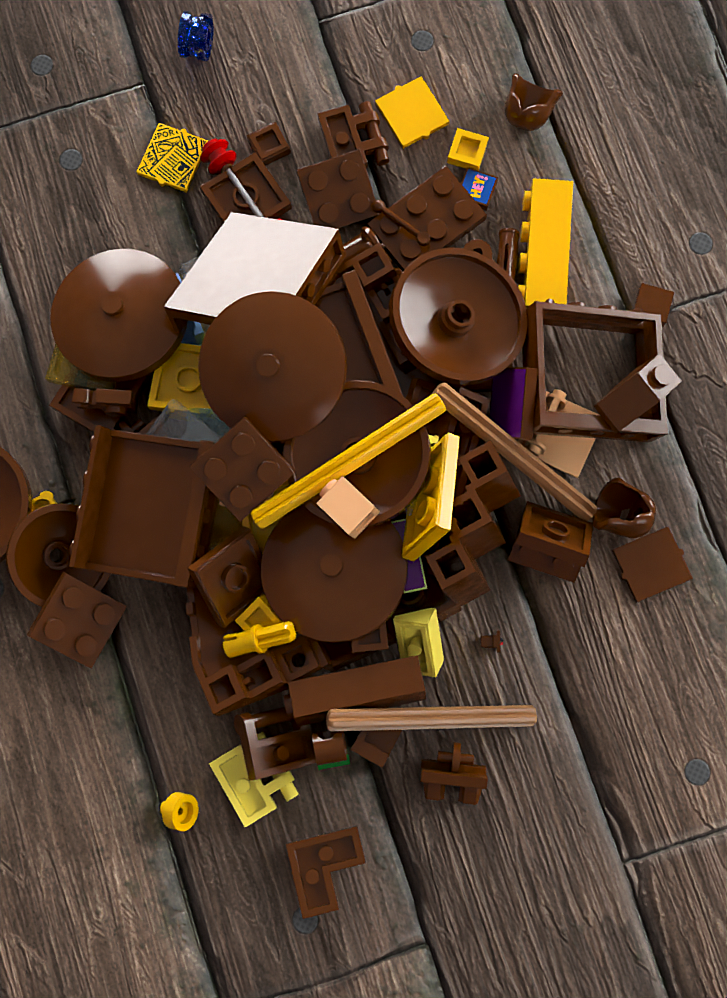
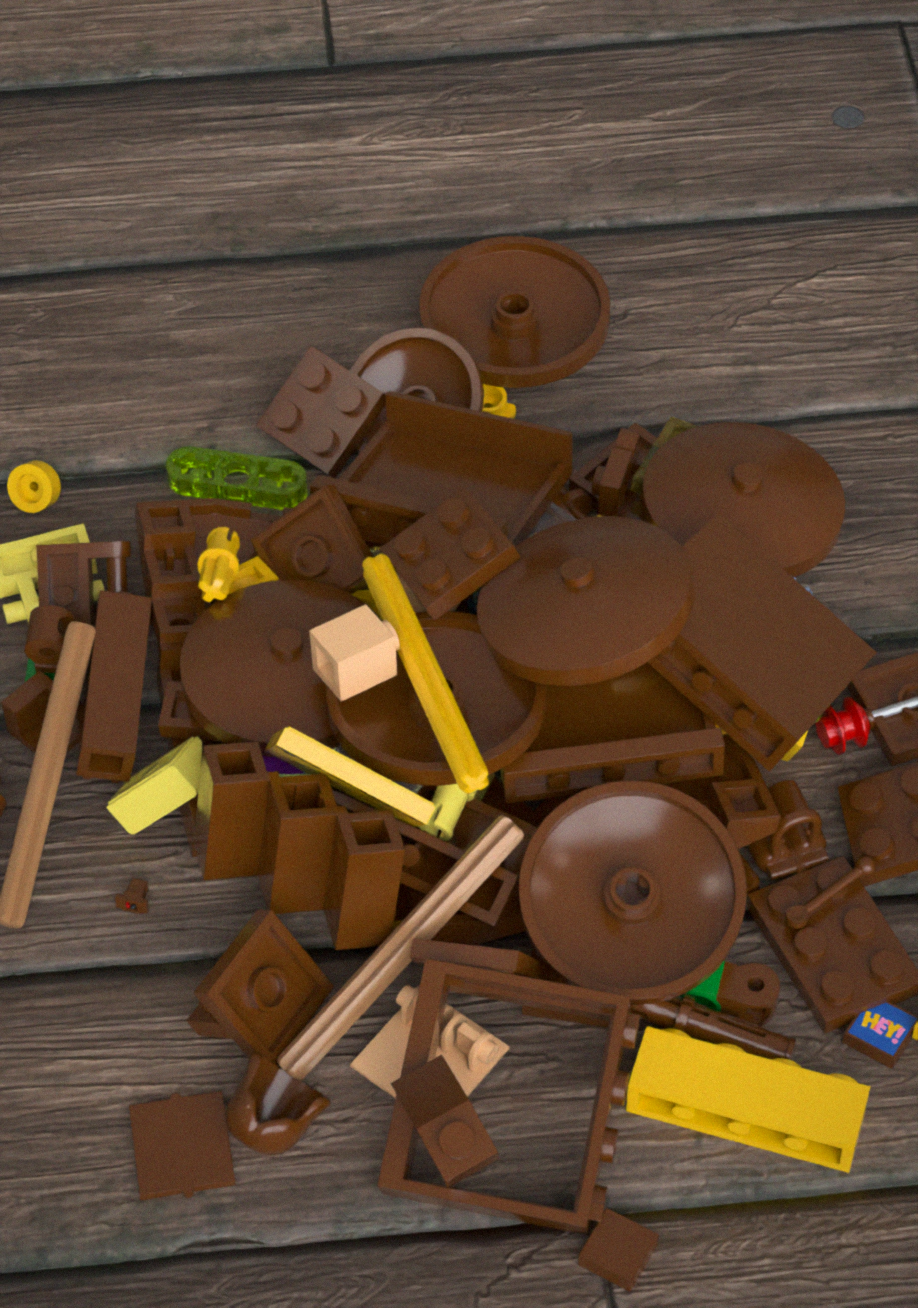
camera: 100 degrees right, 25 degrees down
none -> clear neon green beam [166,446,308,510]

